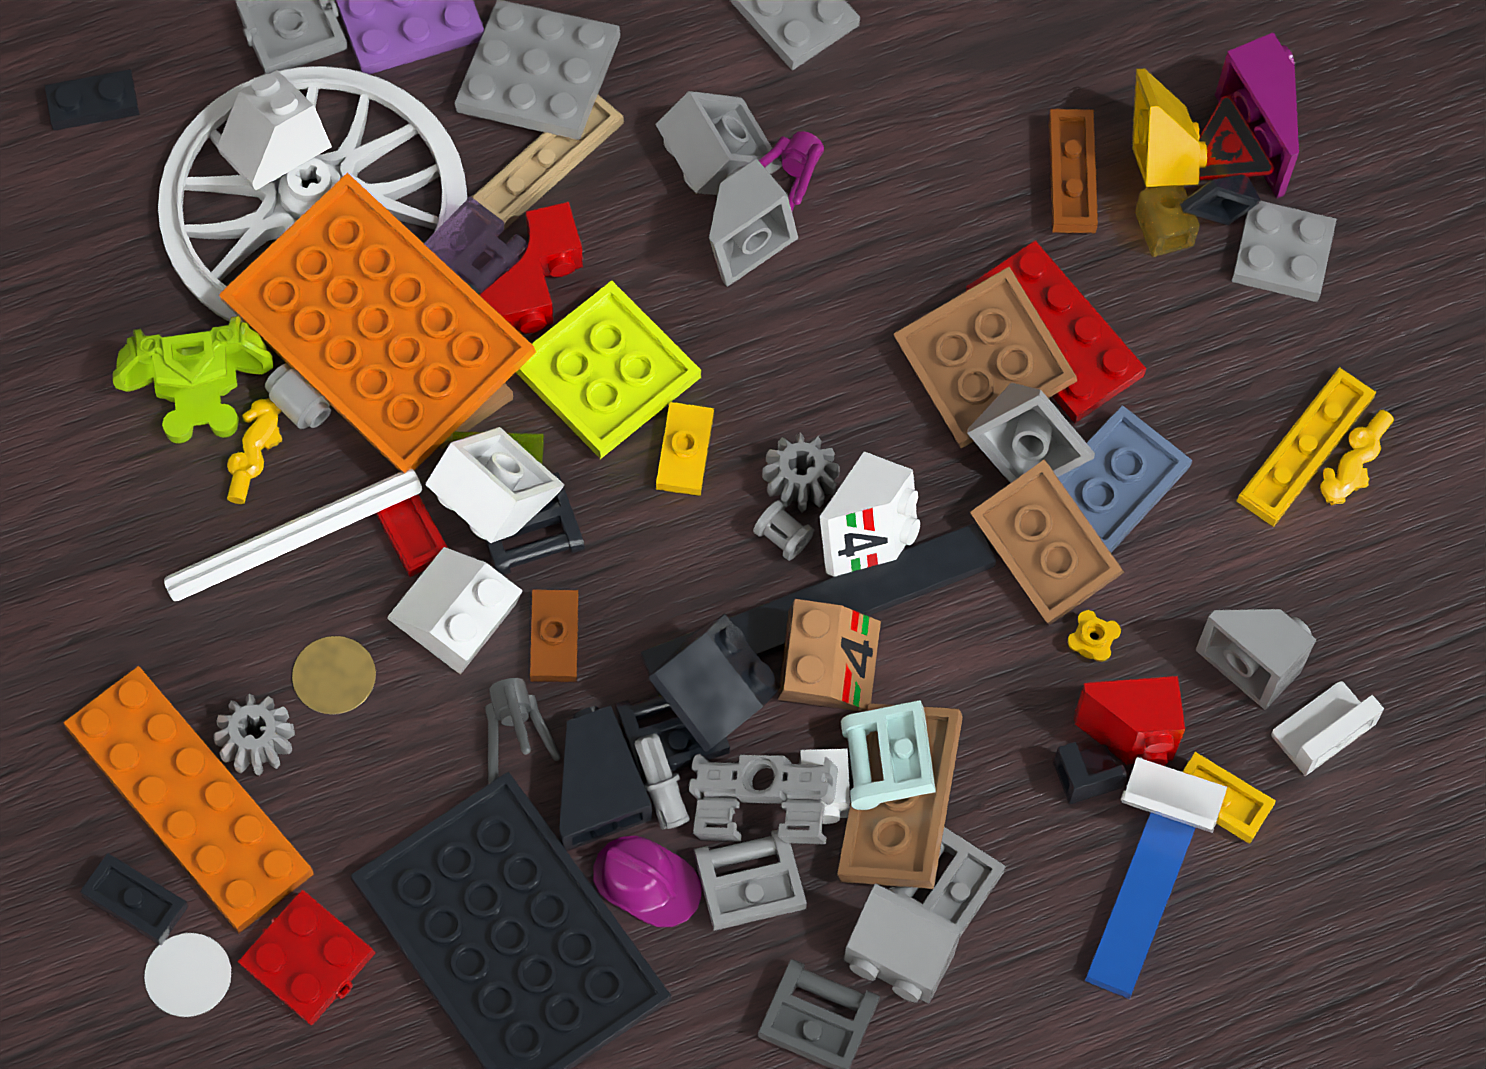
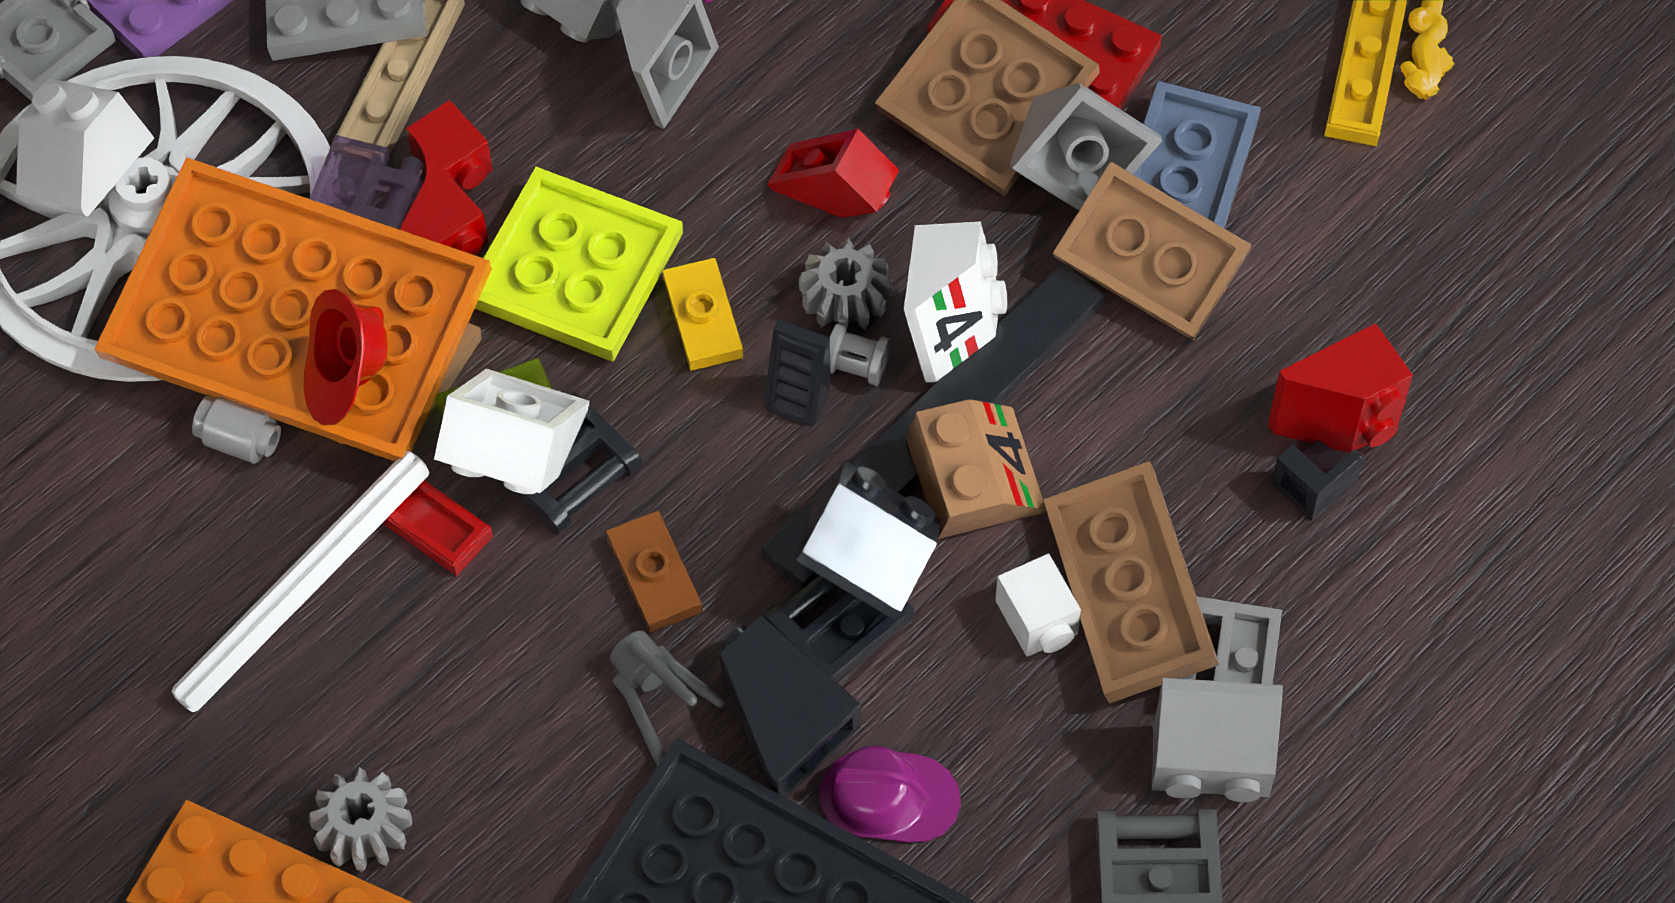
camera: 20 degrees left, 5 degrees down
lime piece [112,316,273,444] -> none
yellow animal [227,398,282,504] -> none
pearl gold sticker [292,636,376,714] -> none
white slope [387,547,523,675] -> none
light grey axle [635,734,690,830] -> none
light grey piece [689,754,838,844] -> none
light grey plate [693,829,807,931] -> none
light aqua plate [841,700,936,810] -> none
yellow plate [1068,610,1121,662] -> none
blue tile [1085,813,1196,999] -> none
white panel [1121,757,1227,833] -> none
yellow plate [1183,752,1276,844] -> none
light grey slope [1196,609,1316,710] -> none
white panel [1271,681,1384,776] -> none
none -> red piece [303,289,388,426]
none -> black slope [765,320,830,426]
none -> red slope [767,129,899,218]

